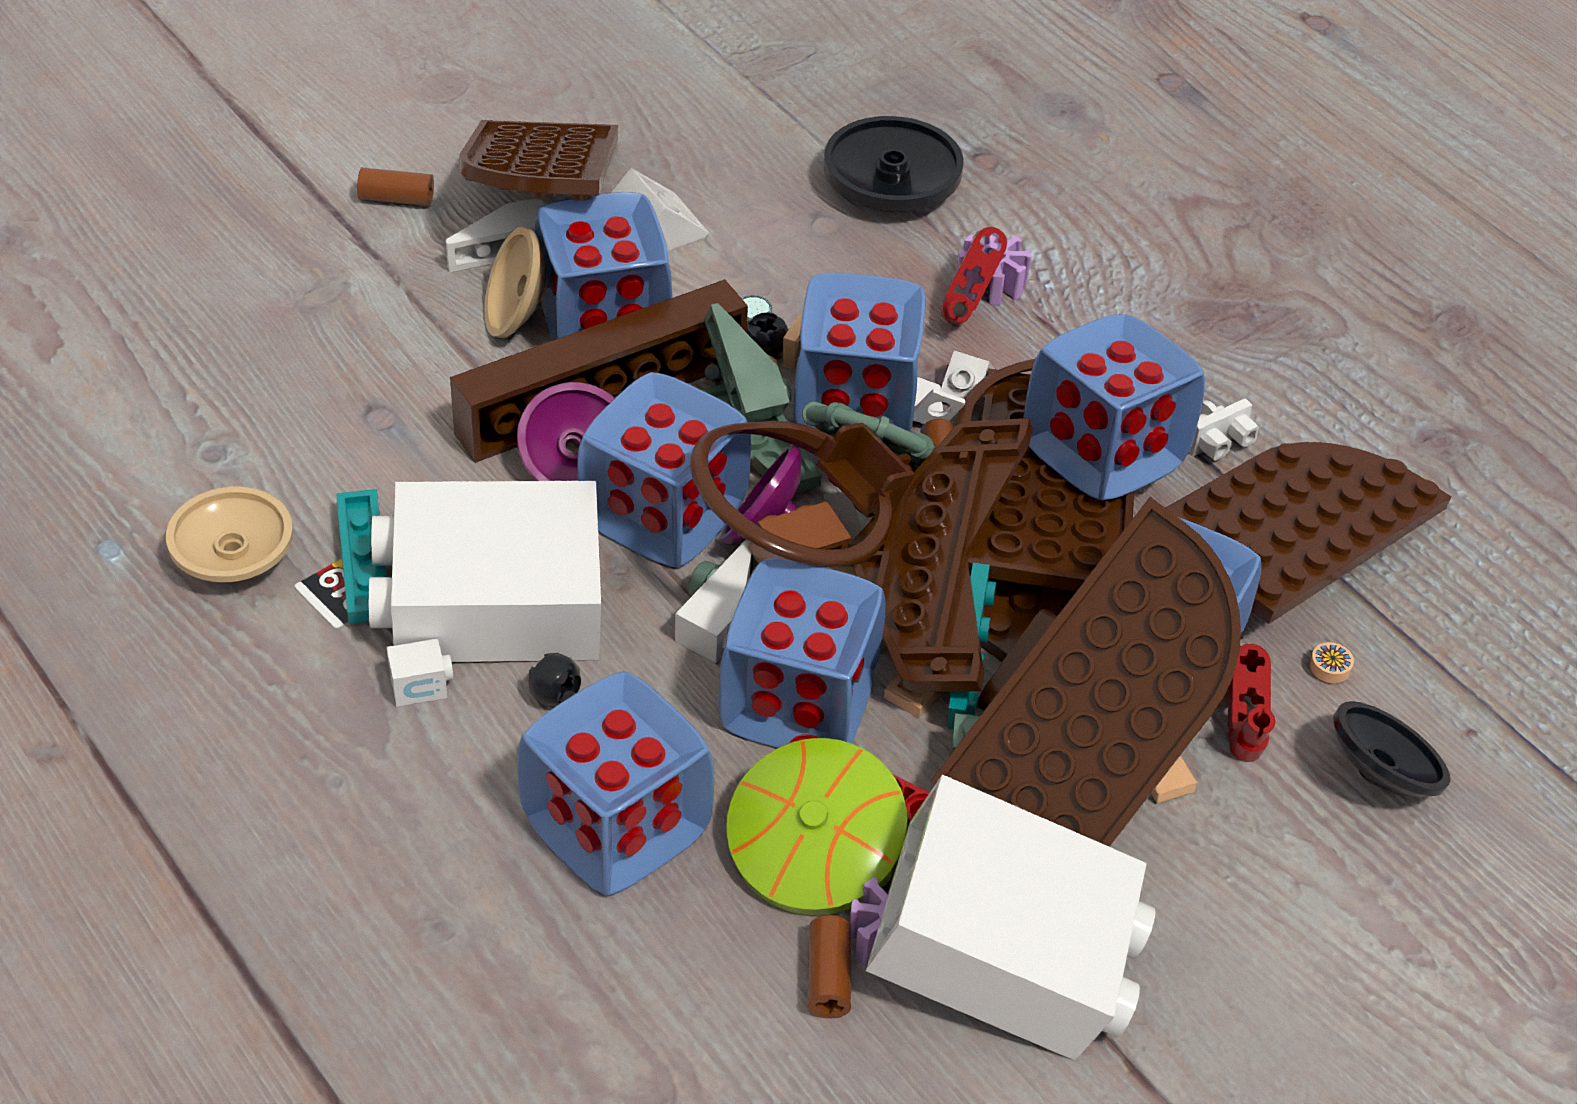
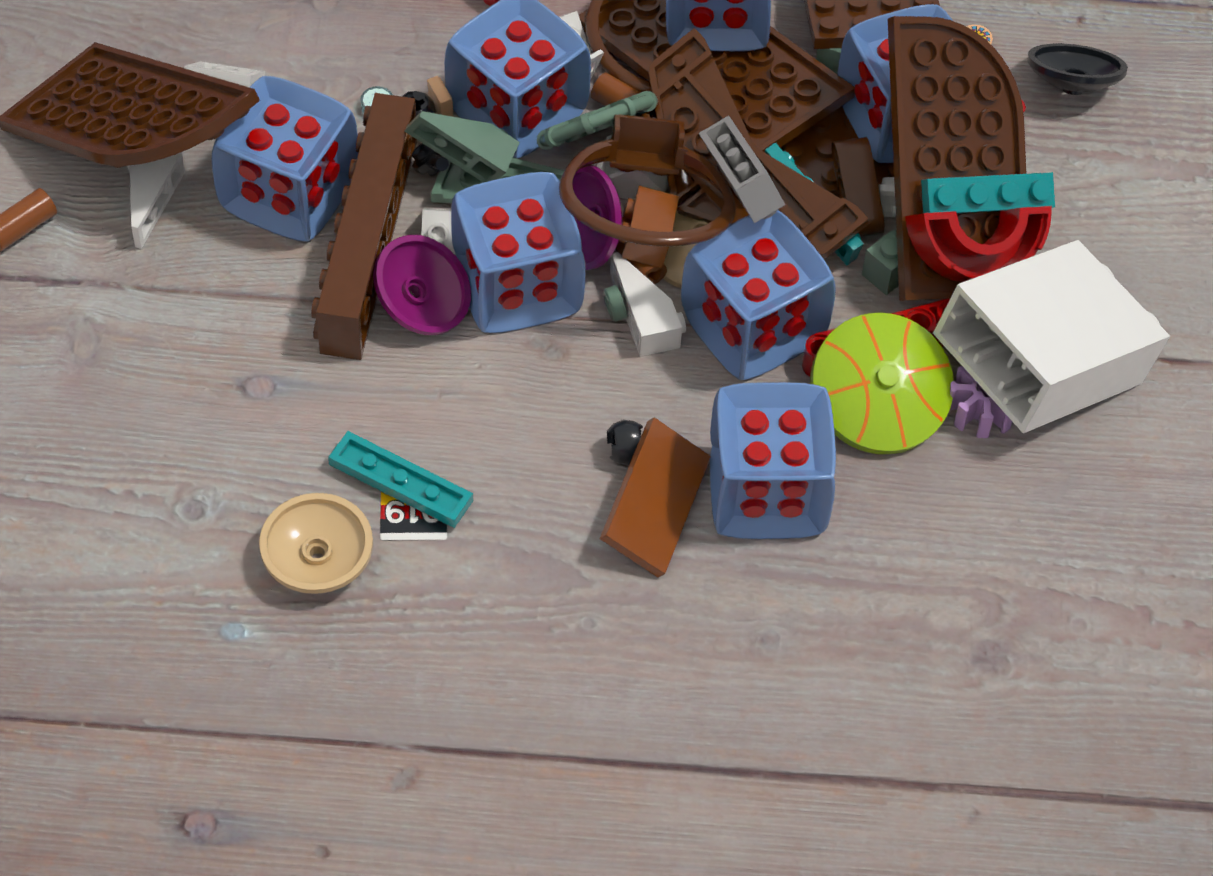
camera: 50 degrees left, 10 degrees up
white brick [369,481,601,662] -> none
white brick [387,638,454,707] -> none
tan dish [484,227,547,338] -> none
dark orange piece [808,915,851,1019] -> none
none -> dark orange tile [599,417,711,577]
none -> light grey brick [699,115,785,223]
none -> red brick [905,206,1052,282]
none -> teal plate [921,172,1055,213]

